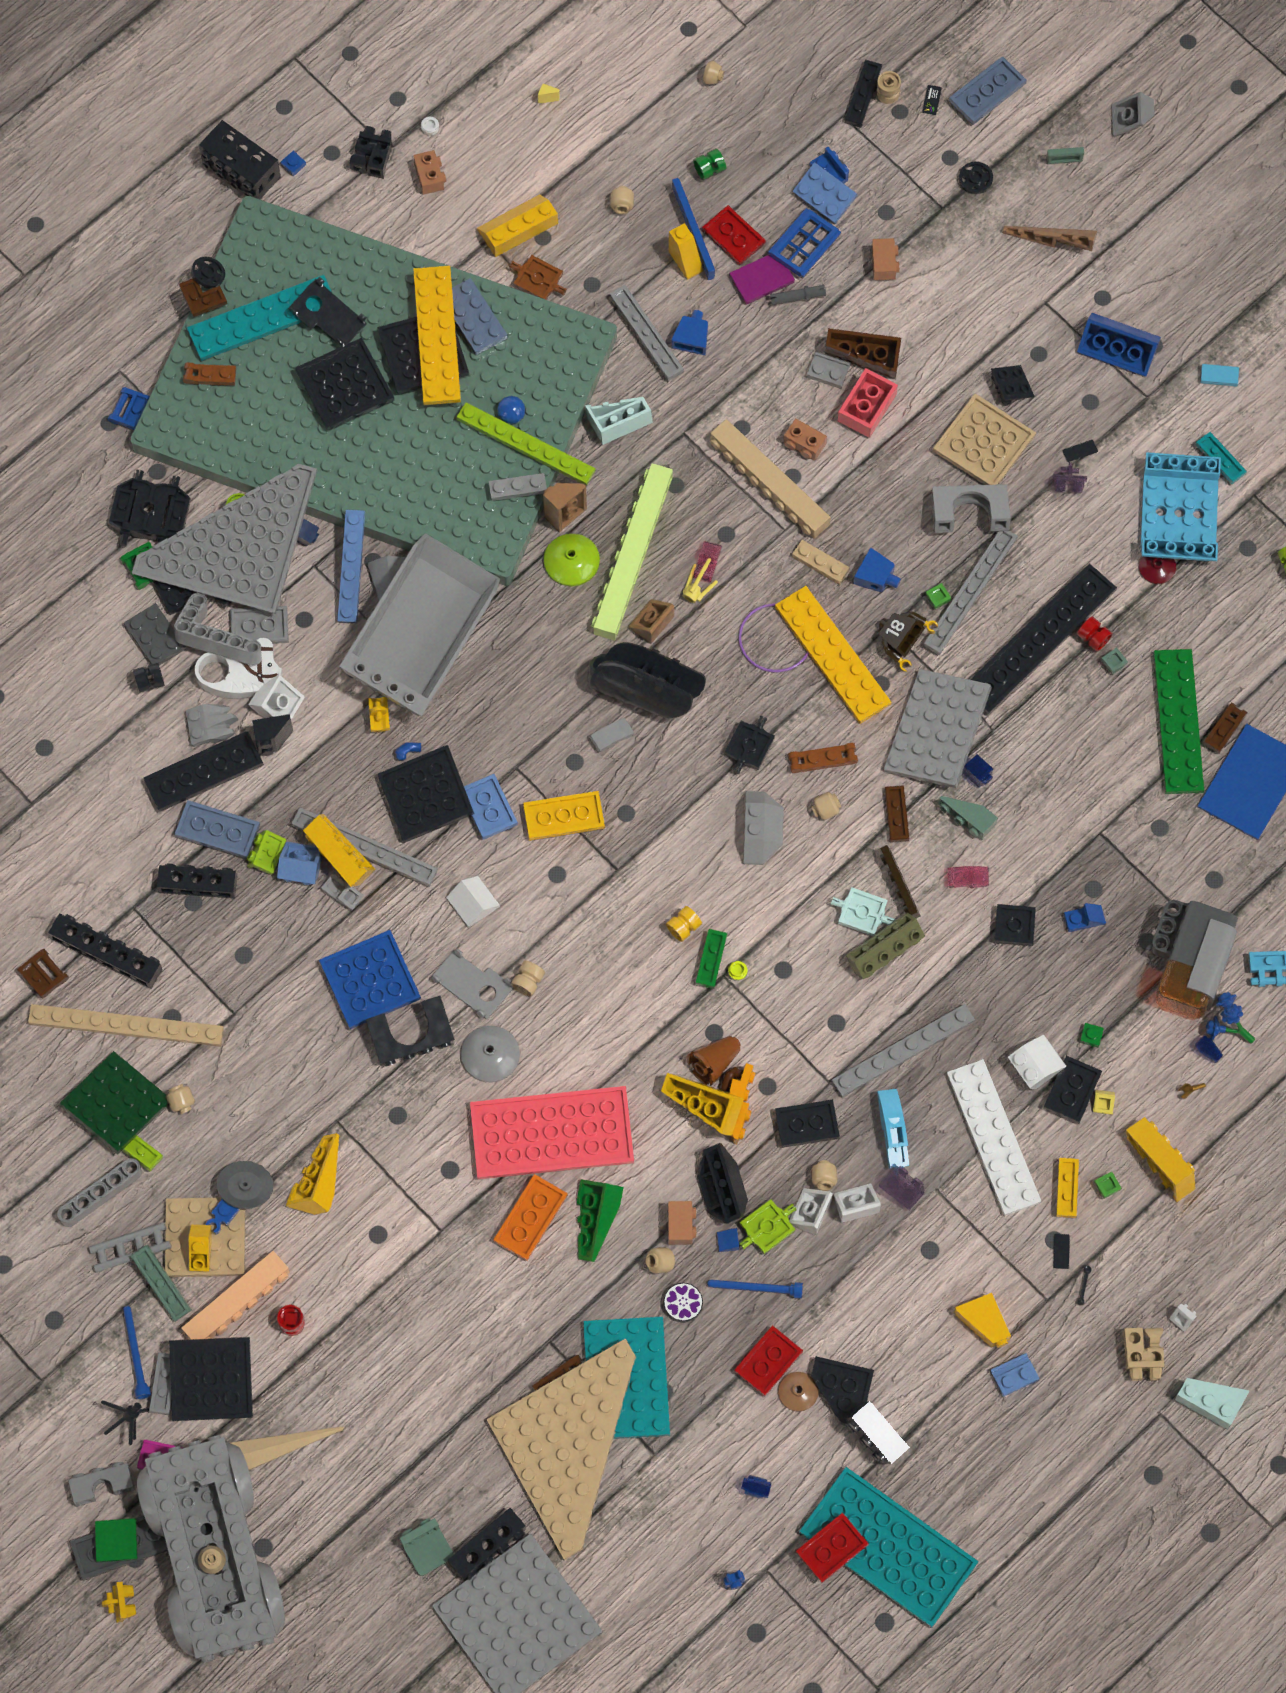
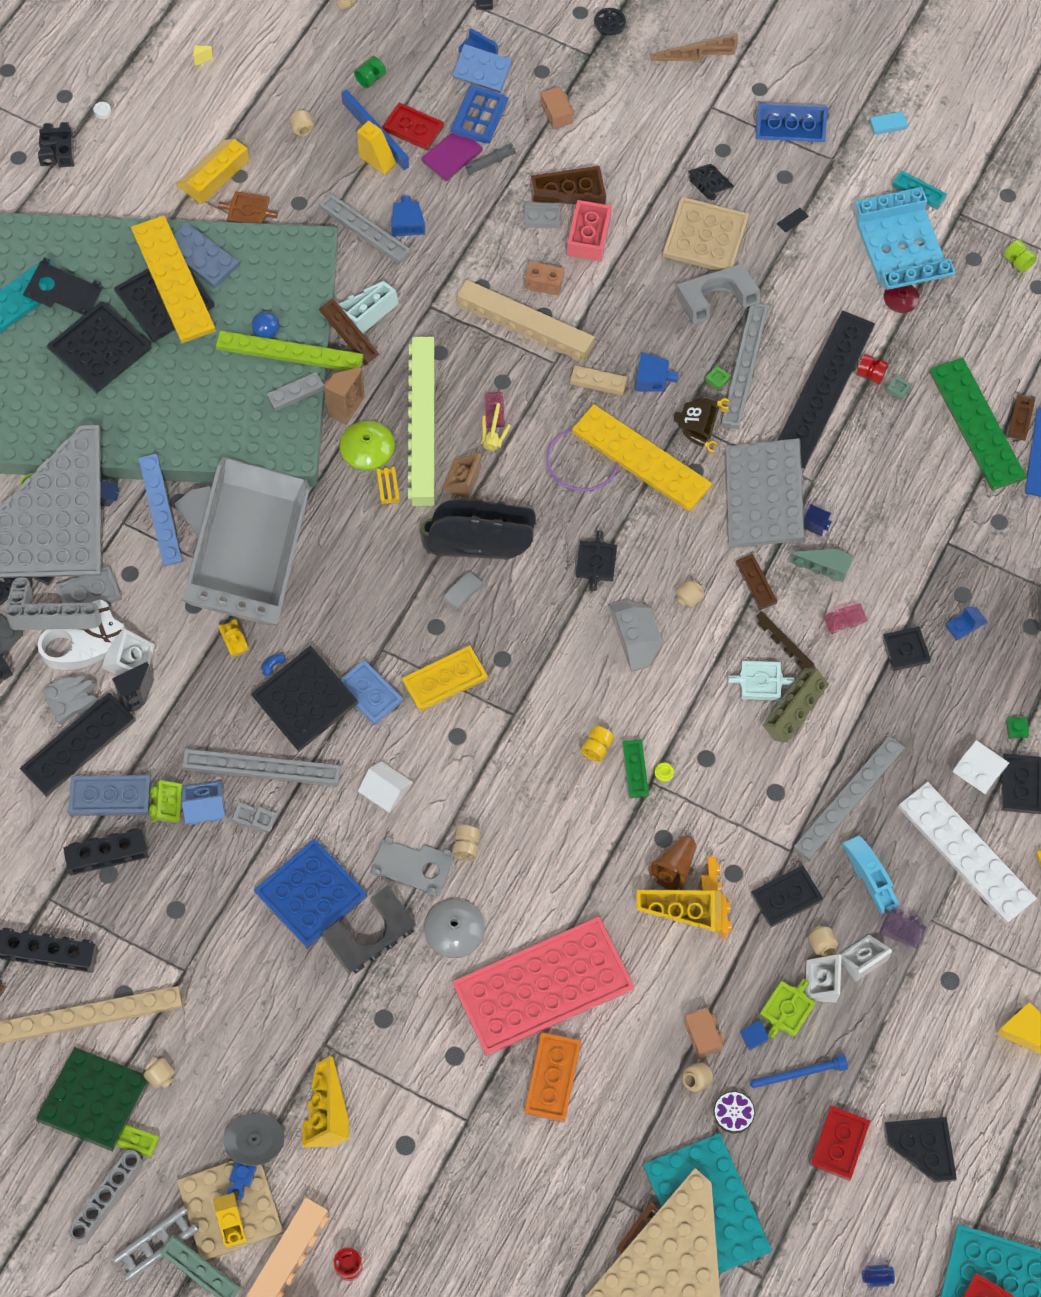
camera: 20 degrees left, 5 degrees down
yellow wedge [303,814,376,887] -> none
nougat brick [413,150,447,195] -> none
green wedge [577,1179,624,1262] -> none
black wedge [697,1143,748,1224] -> none
reddish brown arm [720,1067,744,1092] -> none
medium nougat dish [778,1372,818,1412] -> none
dark orange plate [788,743,858,773] -> none
brick [844,1401,909,1464] -> none
clear purple hips [1052,462,1087,493] -> none
none -> reddish brown plate [318,298,379,366]
none -> yellow tile [377,467,400,504]

